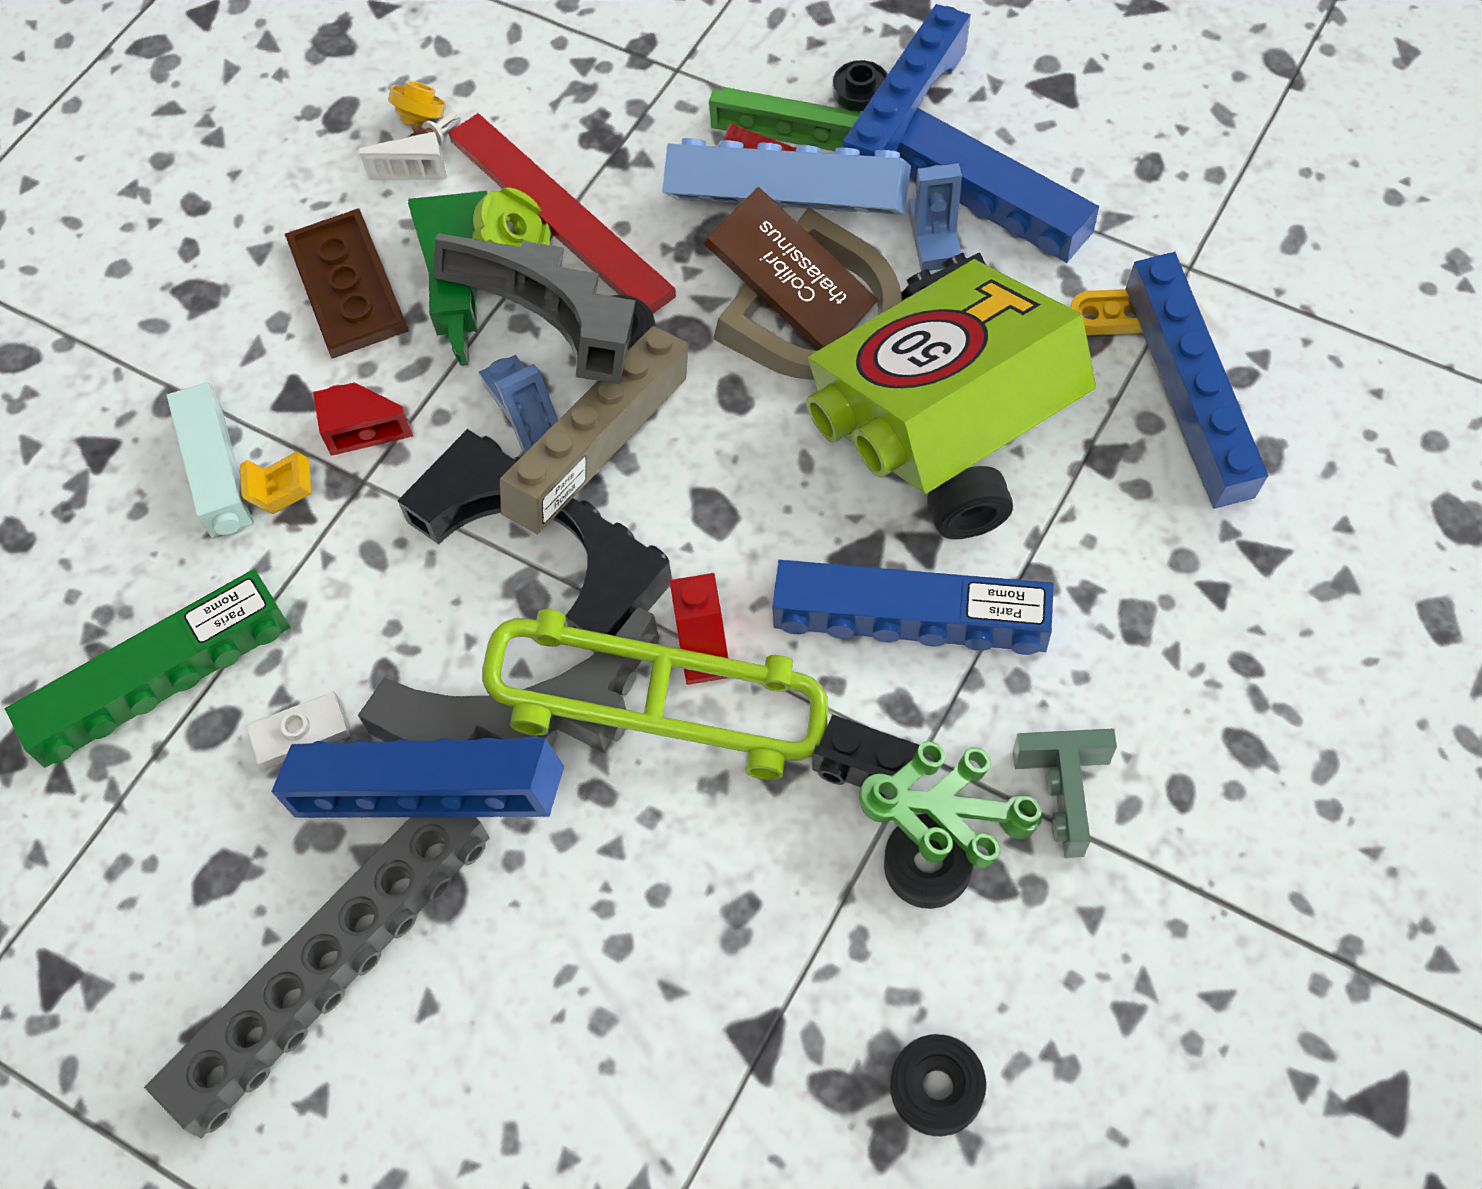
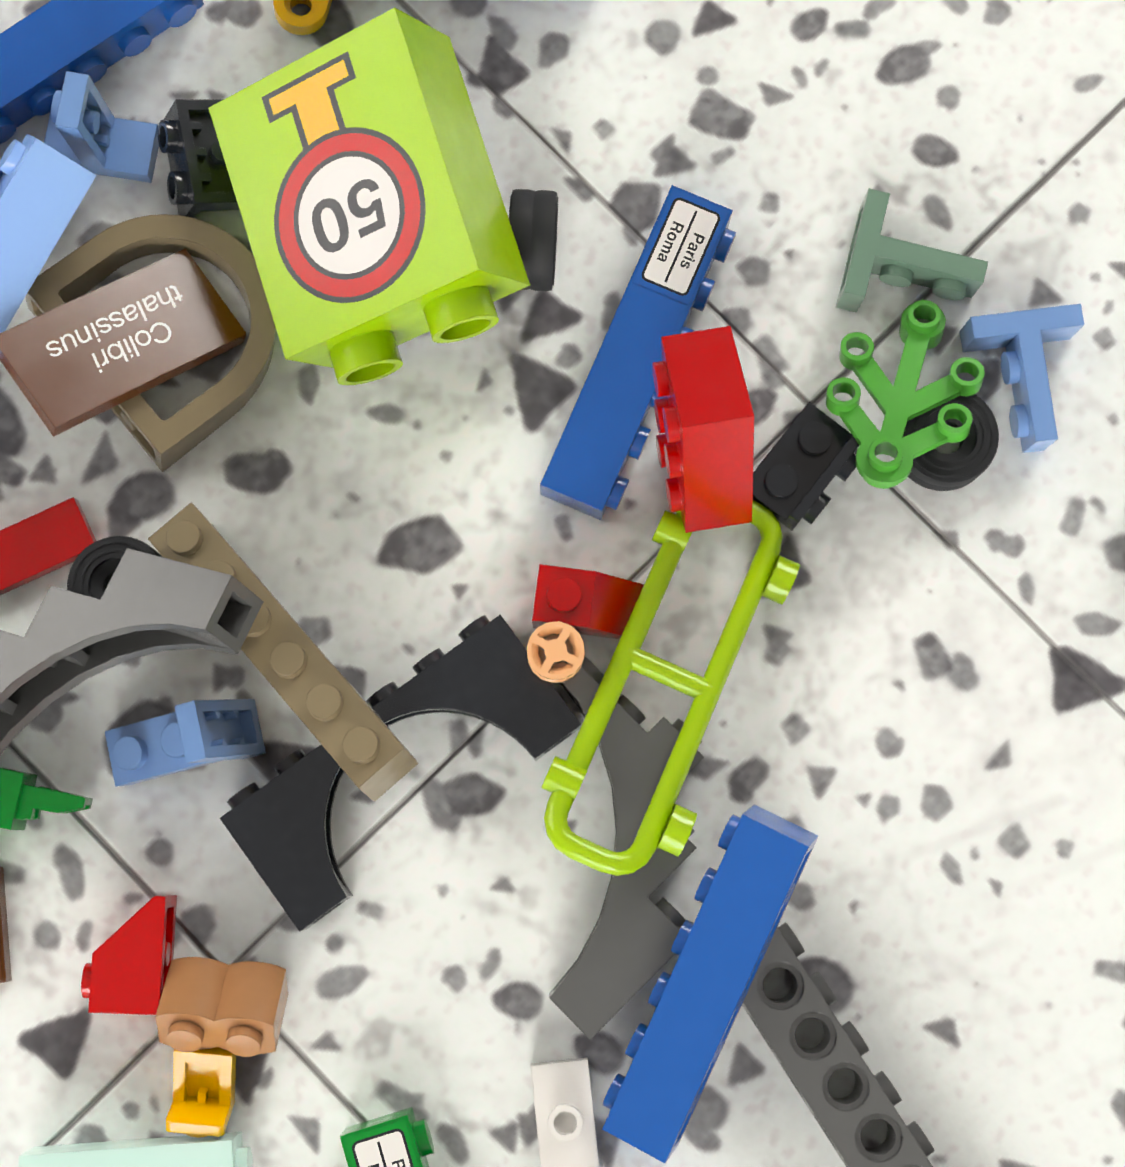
camera: 80 degrees left, 20 degrees up
none -> medium nougat brick [155,957,288,1057]
none -> light nougat wheel [527,621,585,683]
none -> red brick [652,326,754,533]
none -> medium blue bracket [959,304,1085,453]

